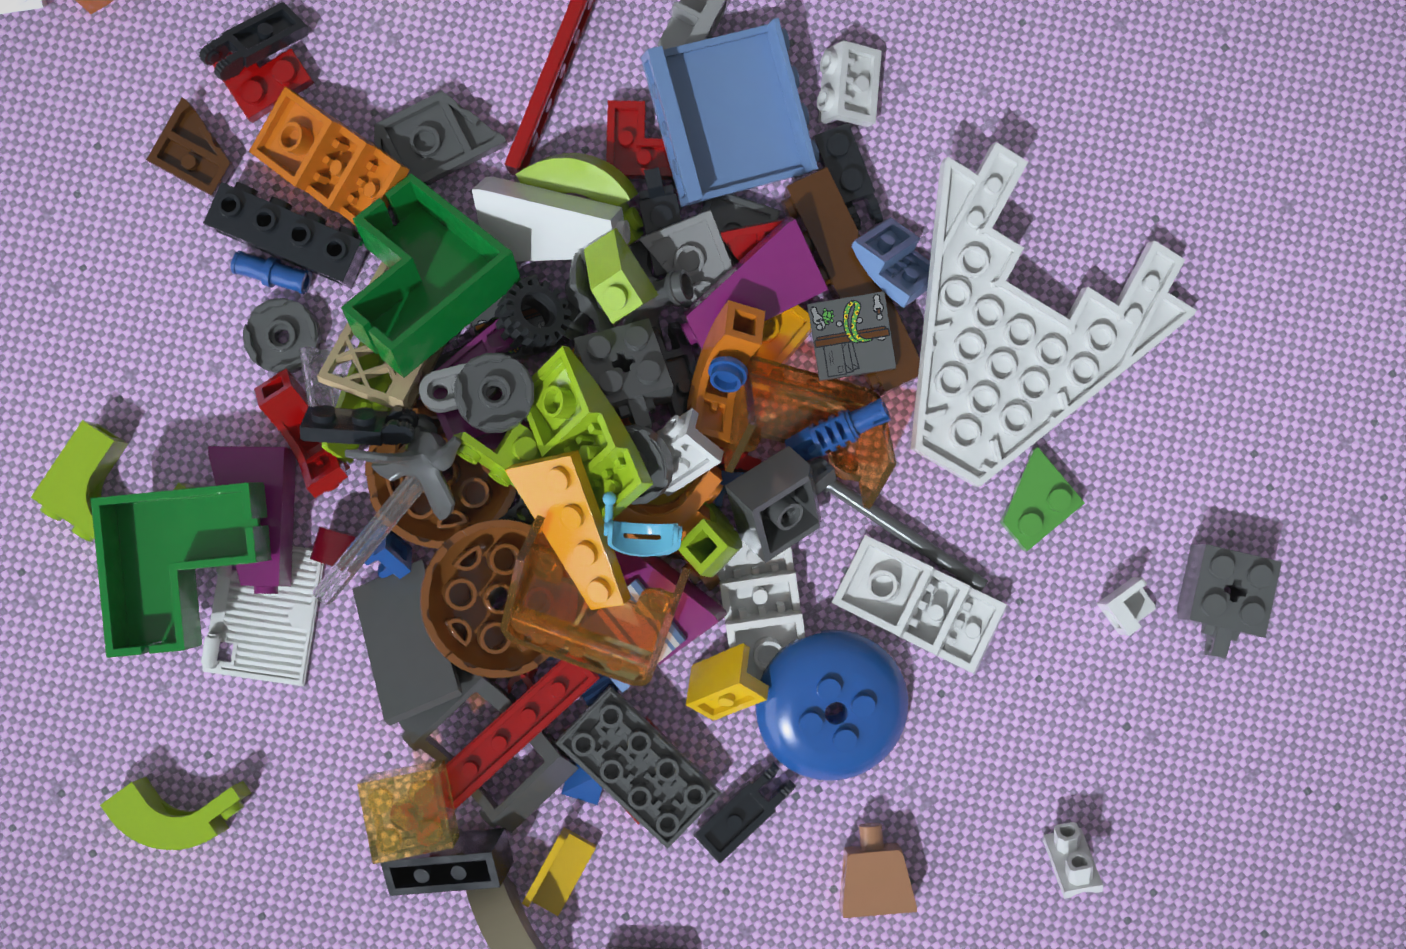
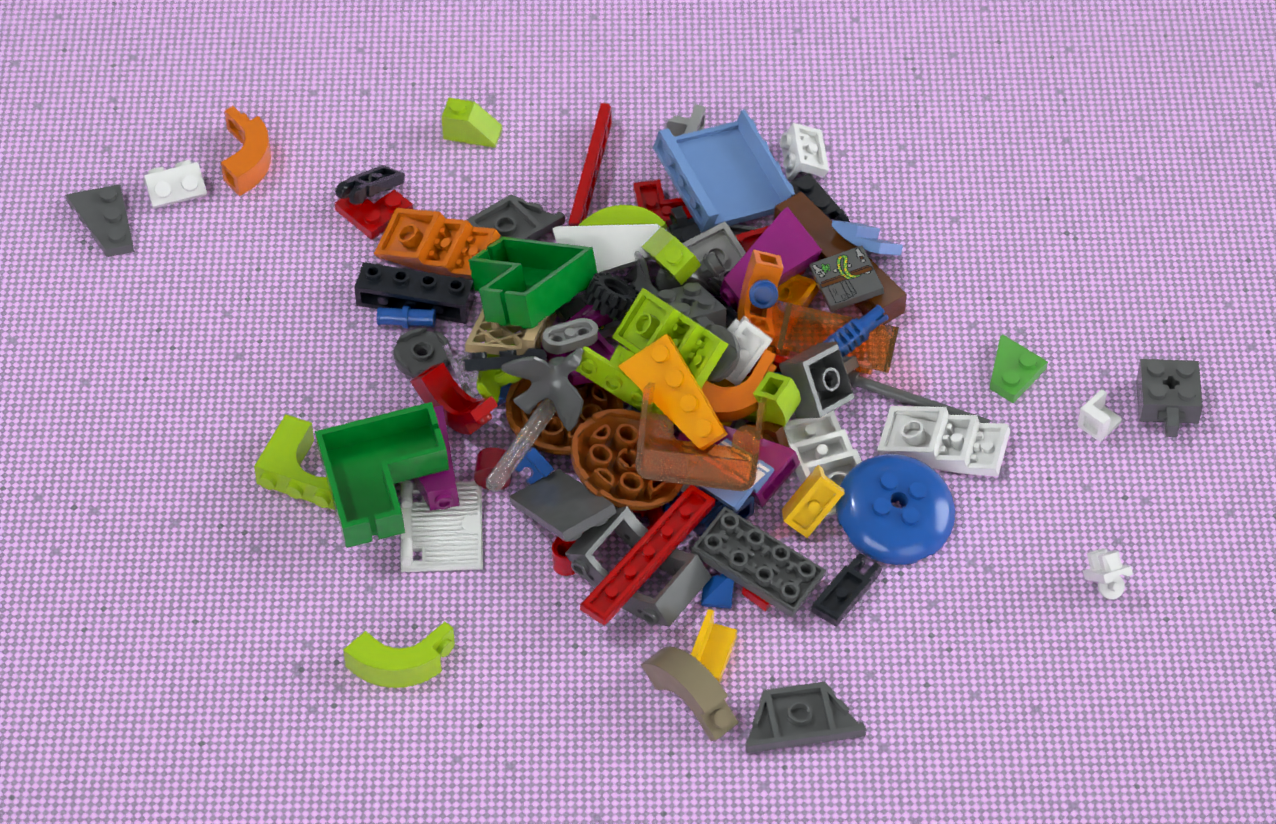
camera: 10 degrees left, 35 degrees down
reddish brown wing [146,98,235,197] -> none
clear yellow brick [357,759,460,864] -> none
black brick [380,828,514,896] -> none
dark grey plate [454,353,534,433] -> none
medium azure helmet [602,492,682,557] -> none
nougat torso [839,823,917,918] -> none
white wing [910,142,1197,487] -> none

